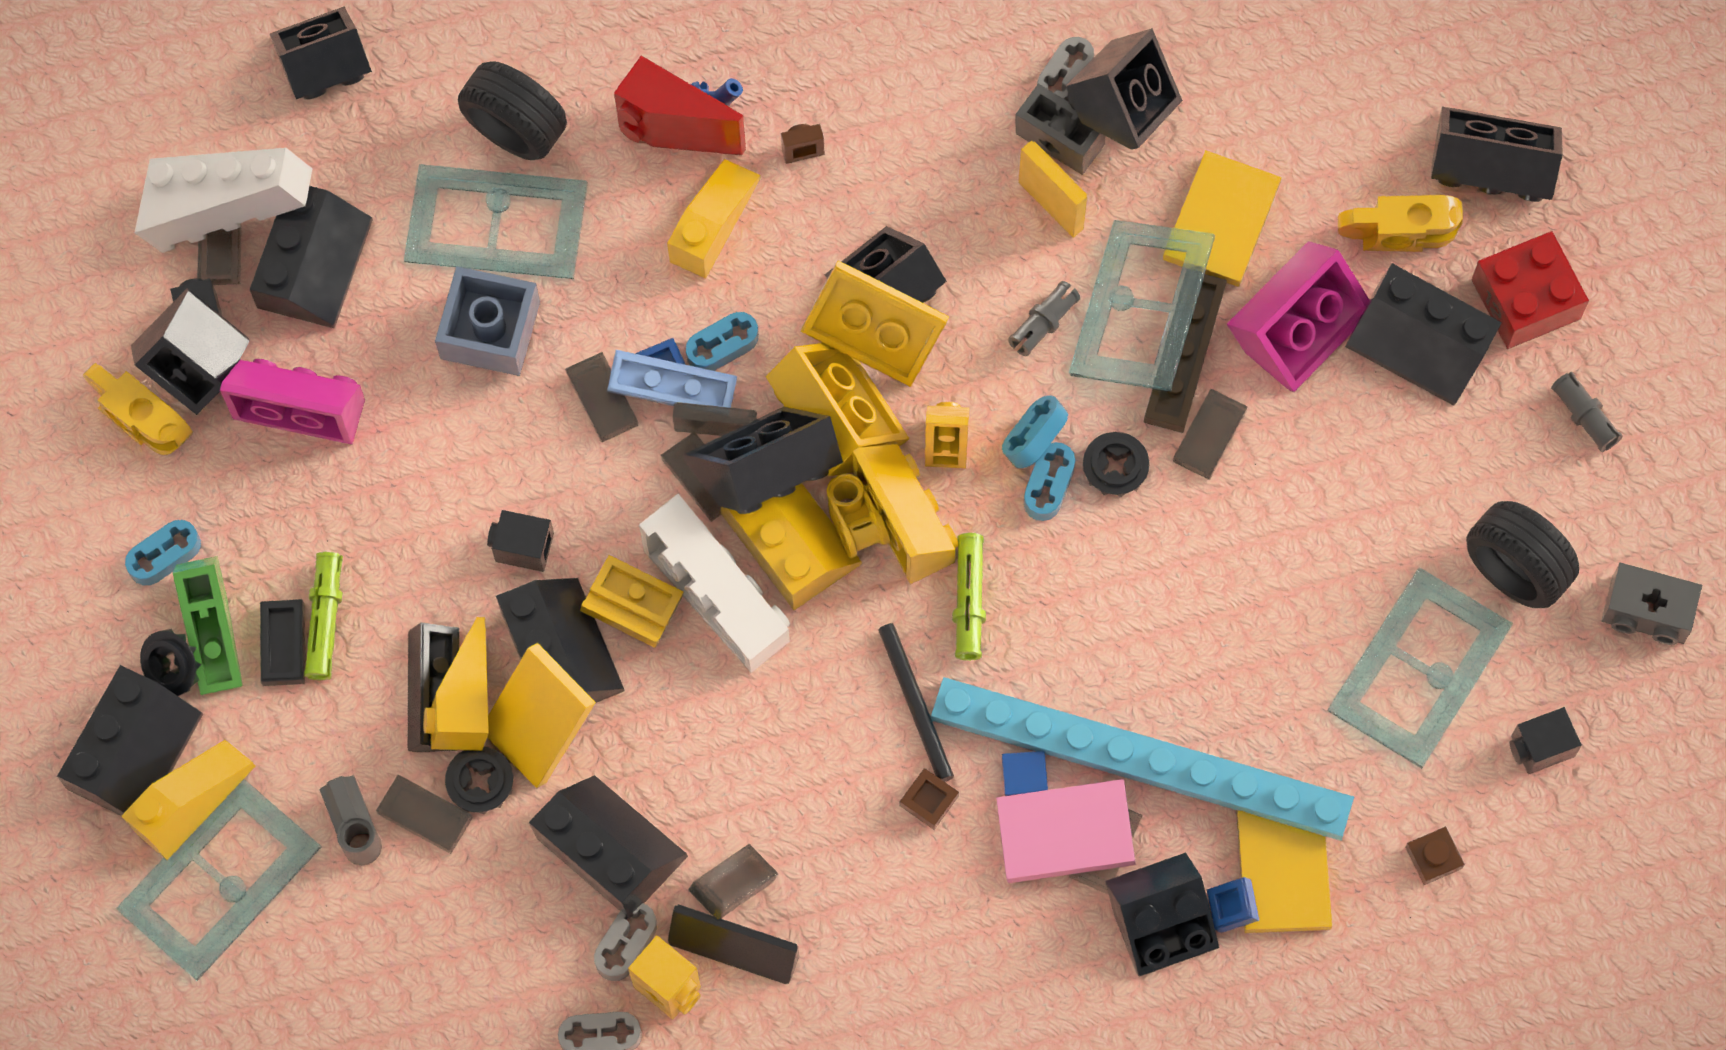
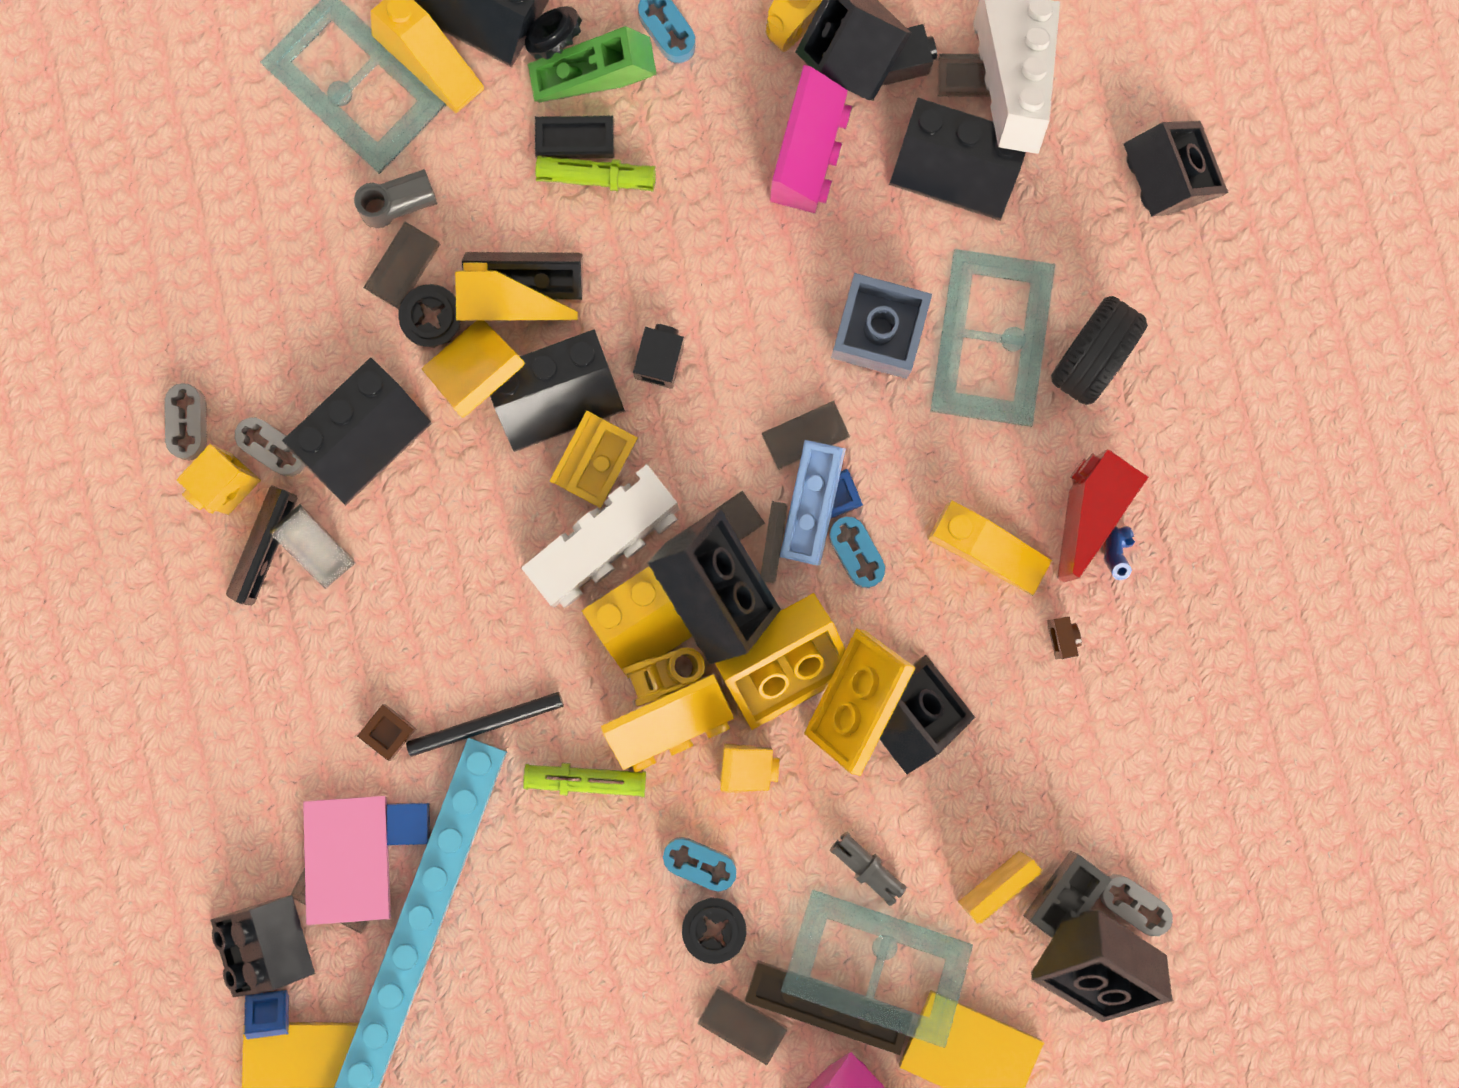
camera: 90 degrees right, 15 degrees up
dark azure beam [1002,395,1068,468] -> none

